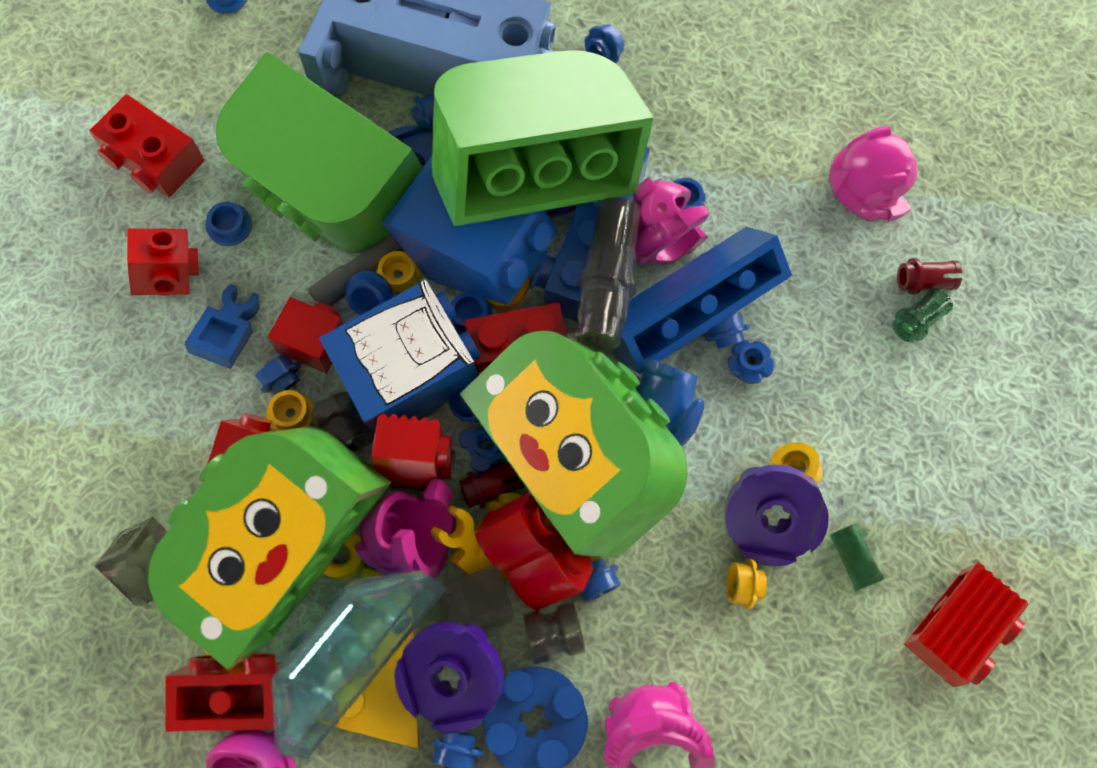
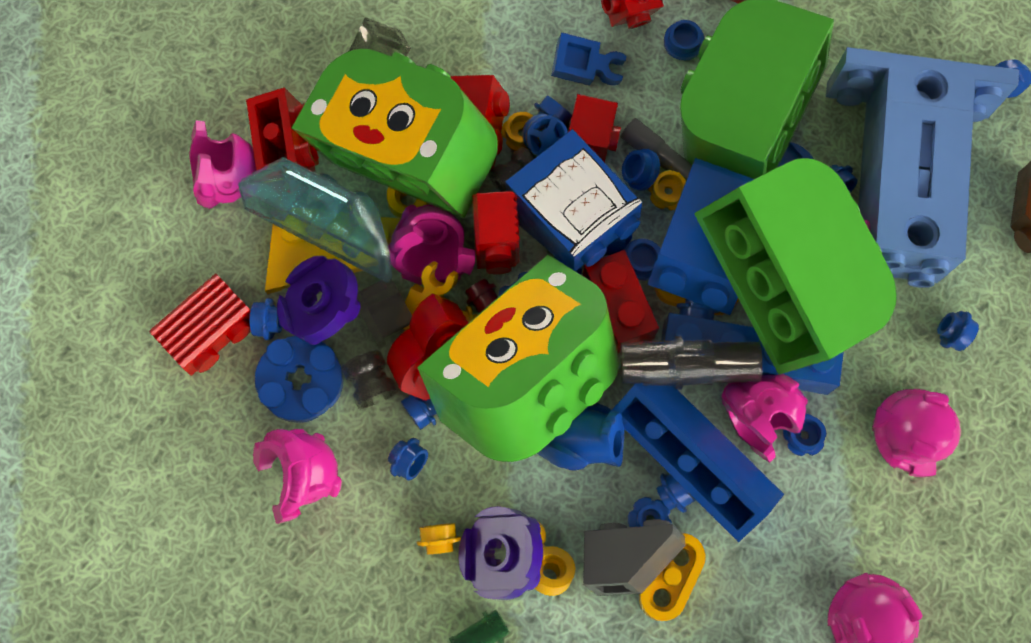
camera: 80 degrees right, 5 degrees up
none -> blue plate [388,438,428,481]
none -> blue wheel [522,114,568,156]
none -> dark grey slope [583,519,685,596]
none -> yellow plate [639,533,705,621]
none -> dark pink helmet [872,389,961,477]

